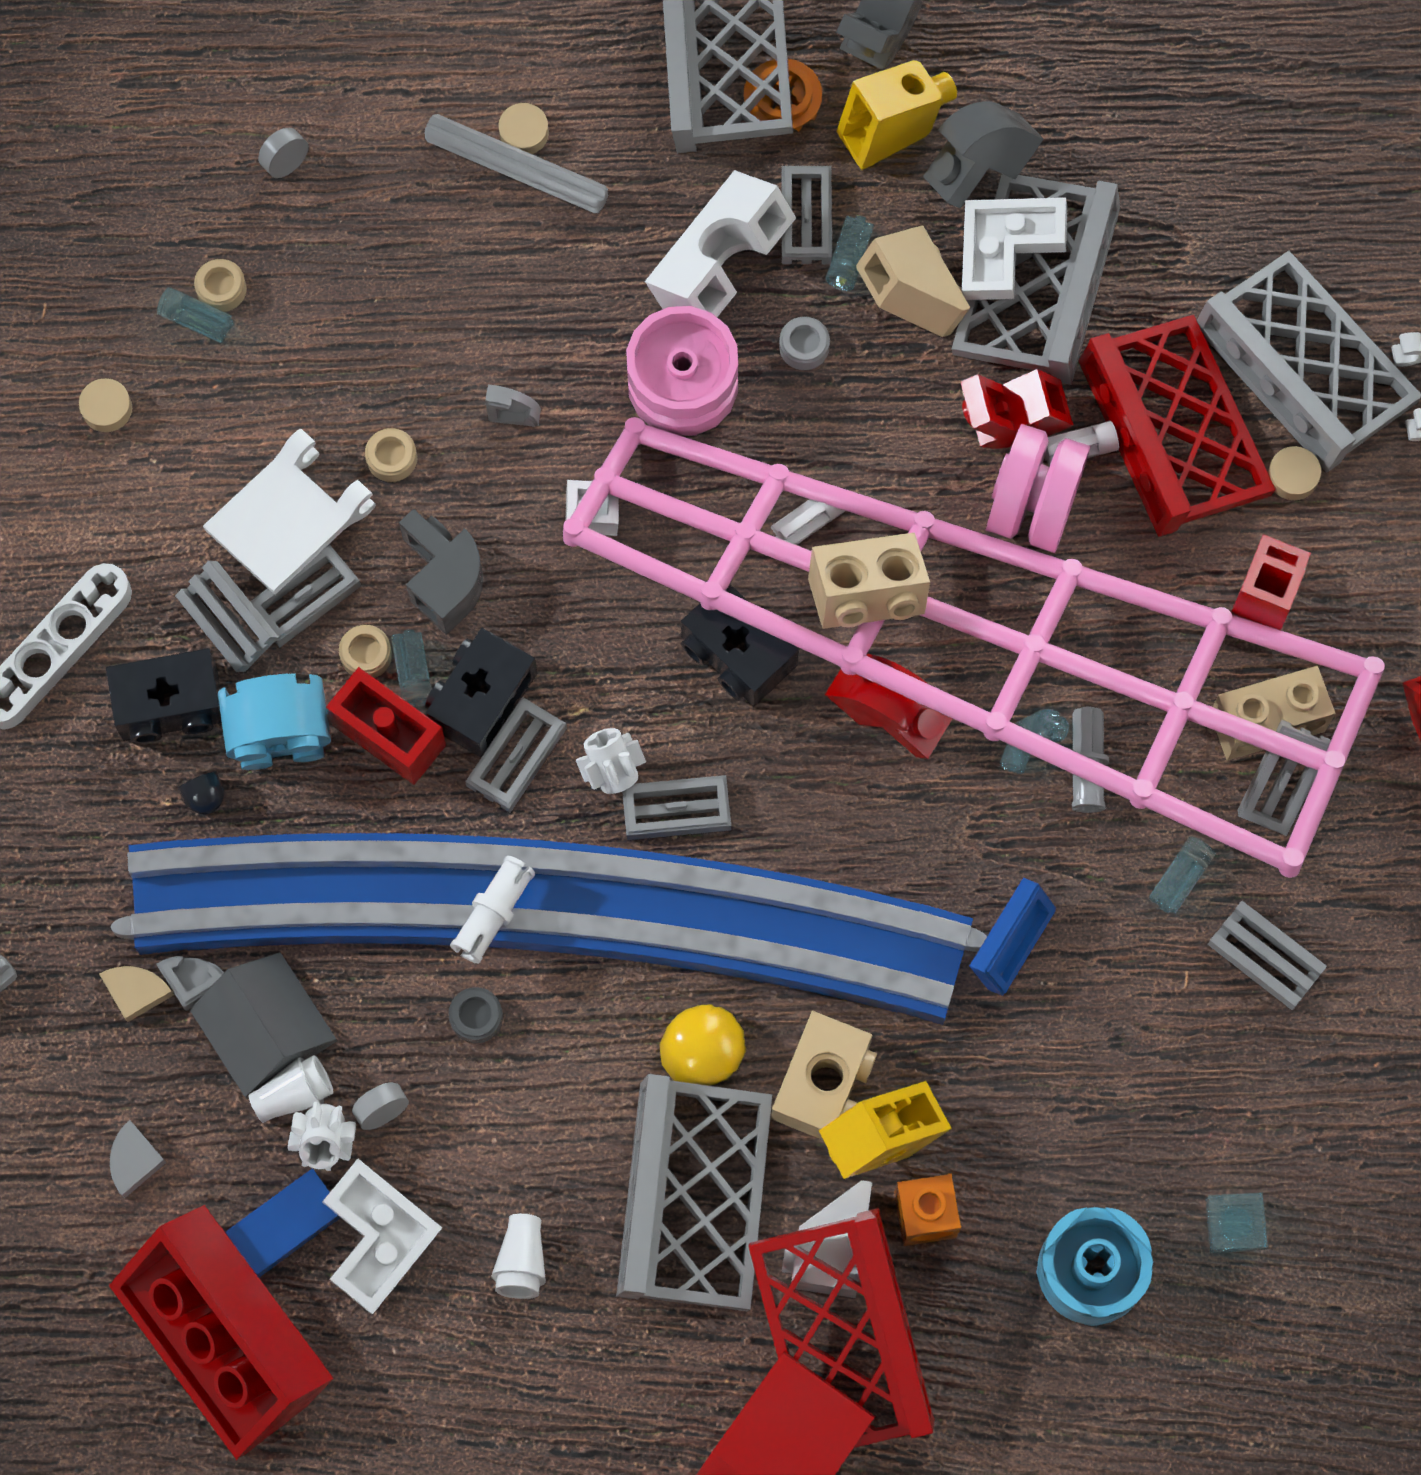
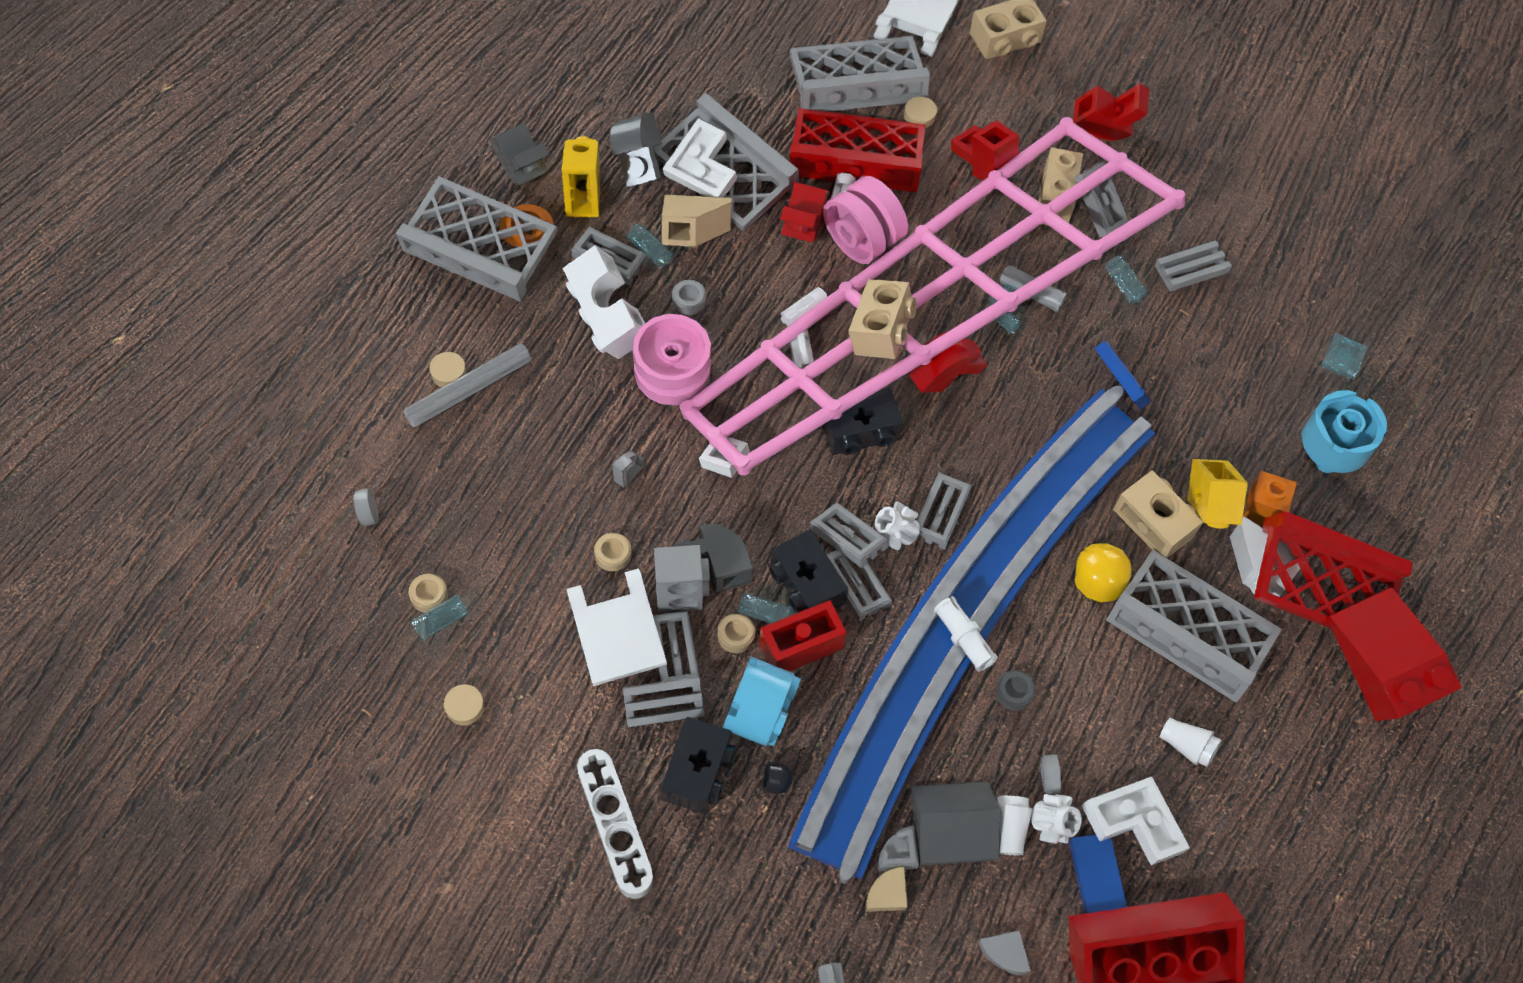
camera: 65 degrees left, 10 degrees down
none -> light grey brick [654,545,710,613]
none -> white piece [780,287,828,326]
none -> light grey tile [810,502,888,568]

